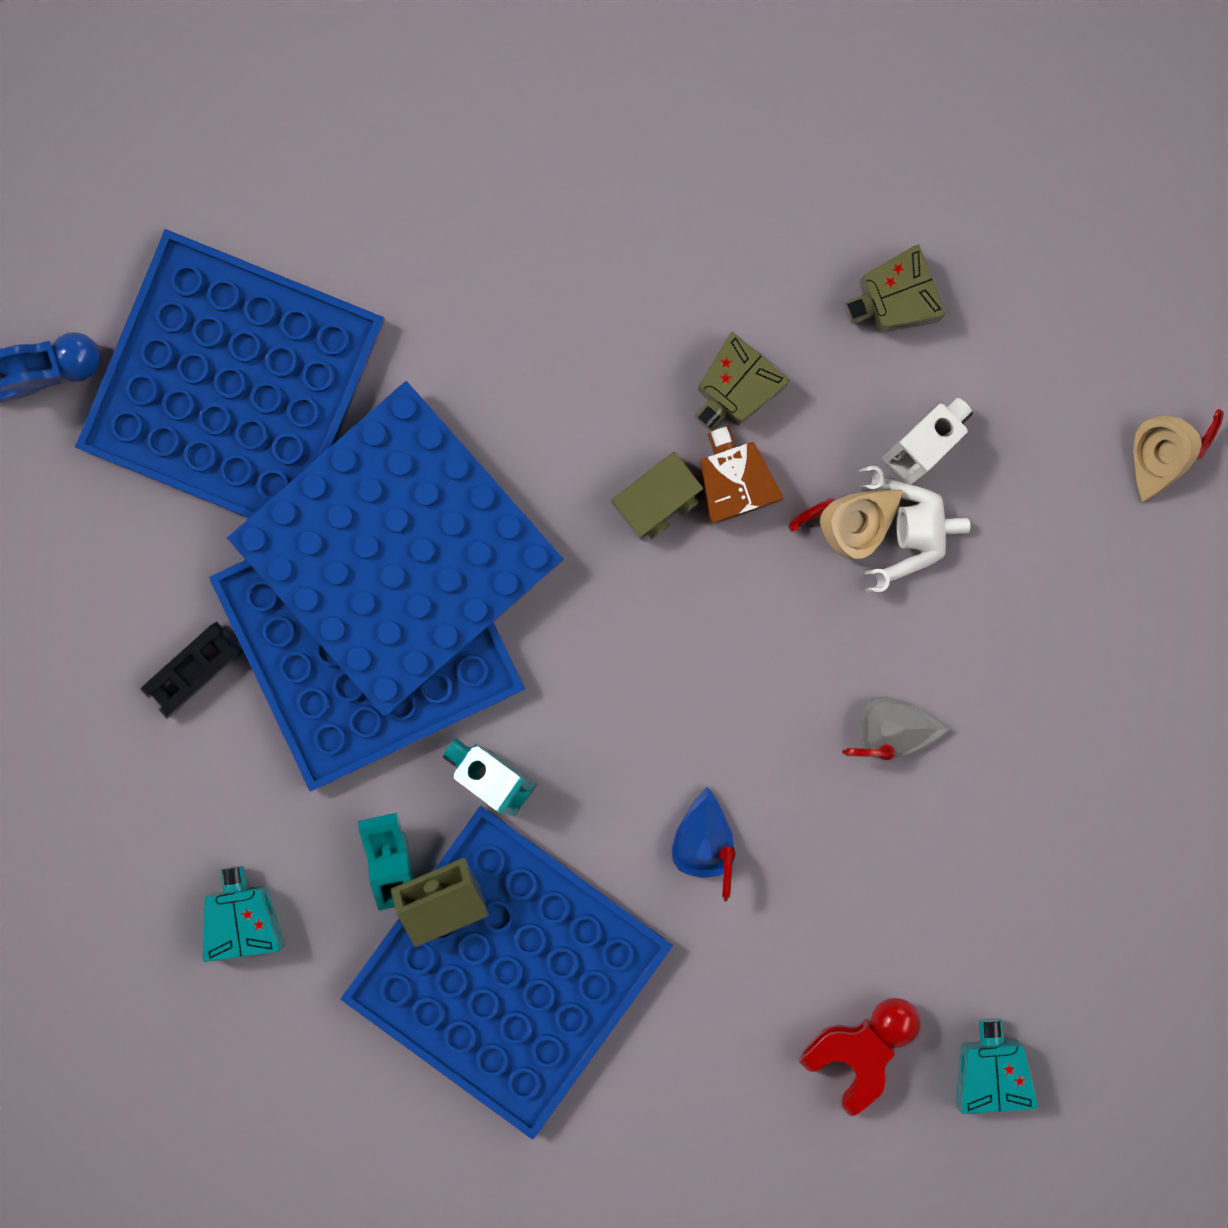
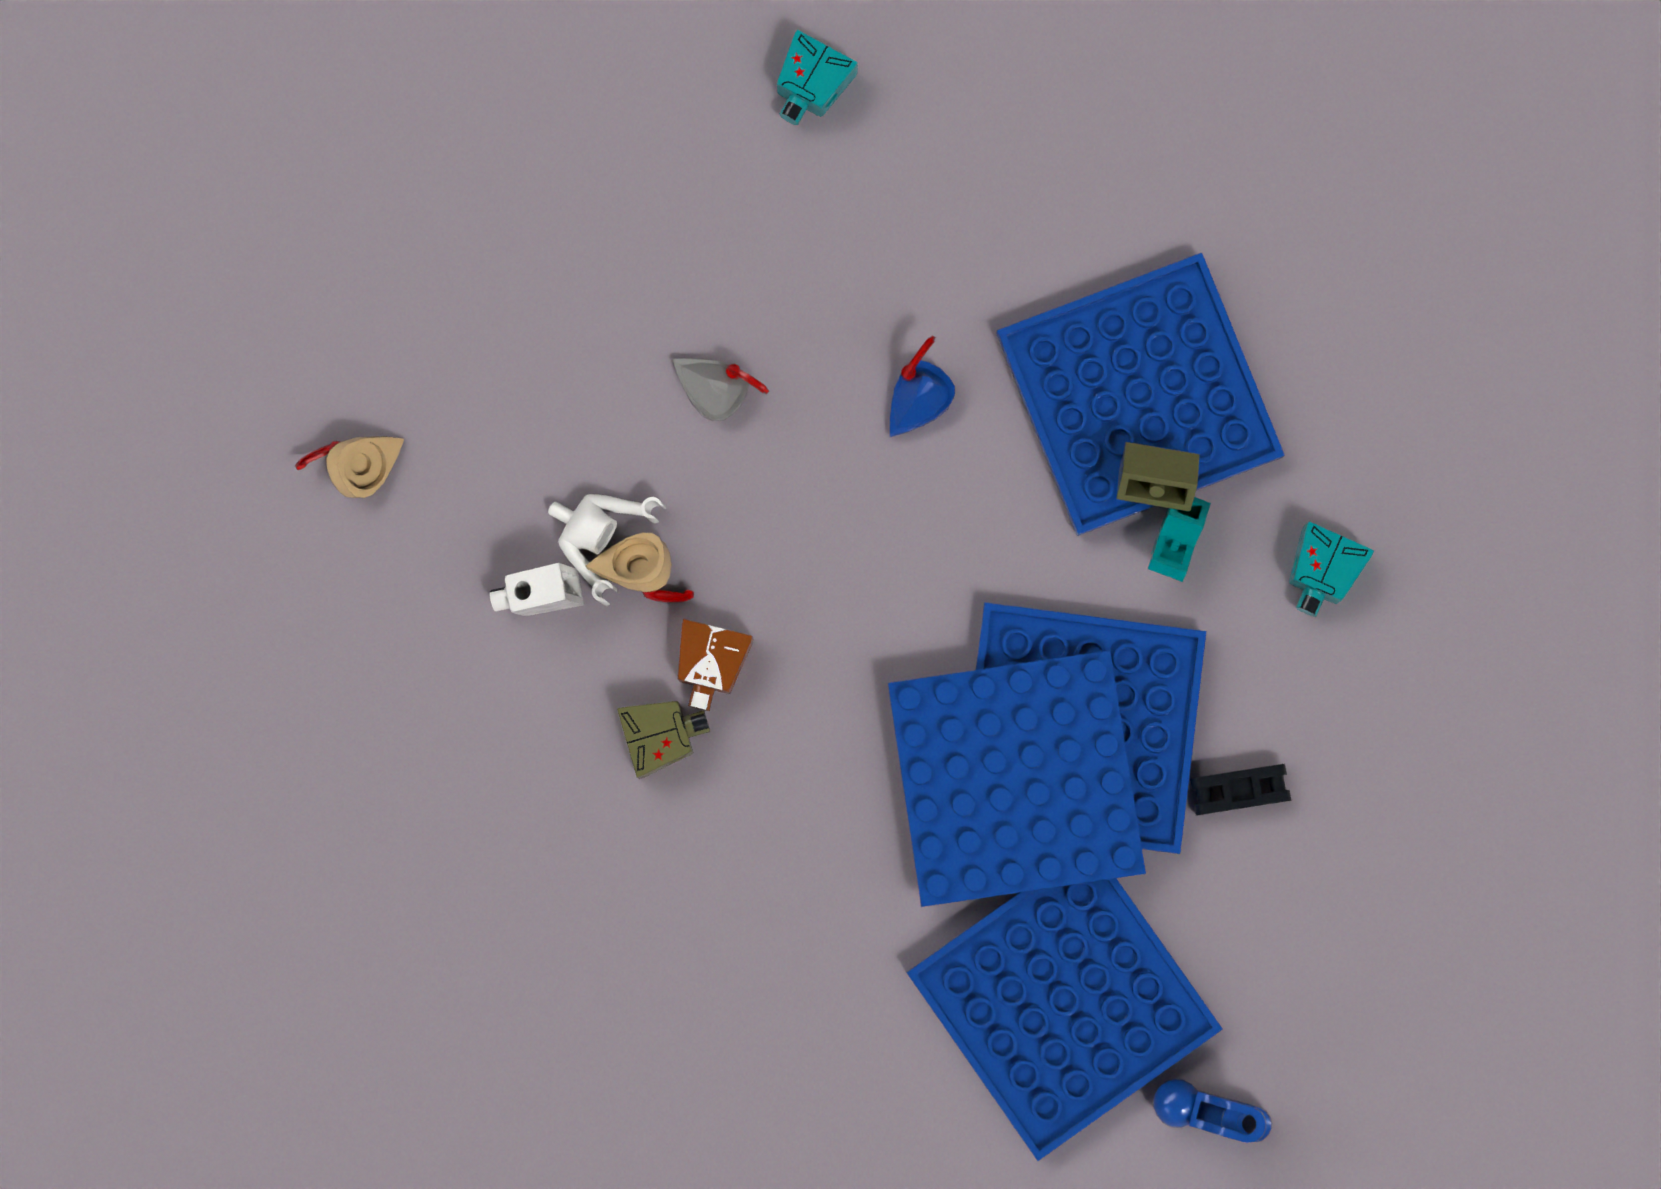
camera: 145 degrees left, 5 degrees down
torso [443,739,537,816] -> none
olive brick [611,451,703,540] -> none
red piece [799,998,921,1116] -> none
olive torso [844,244,946,333] -> none

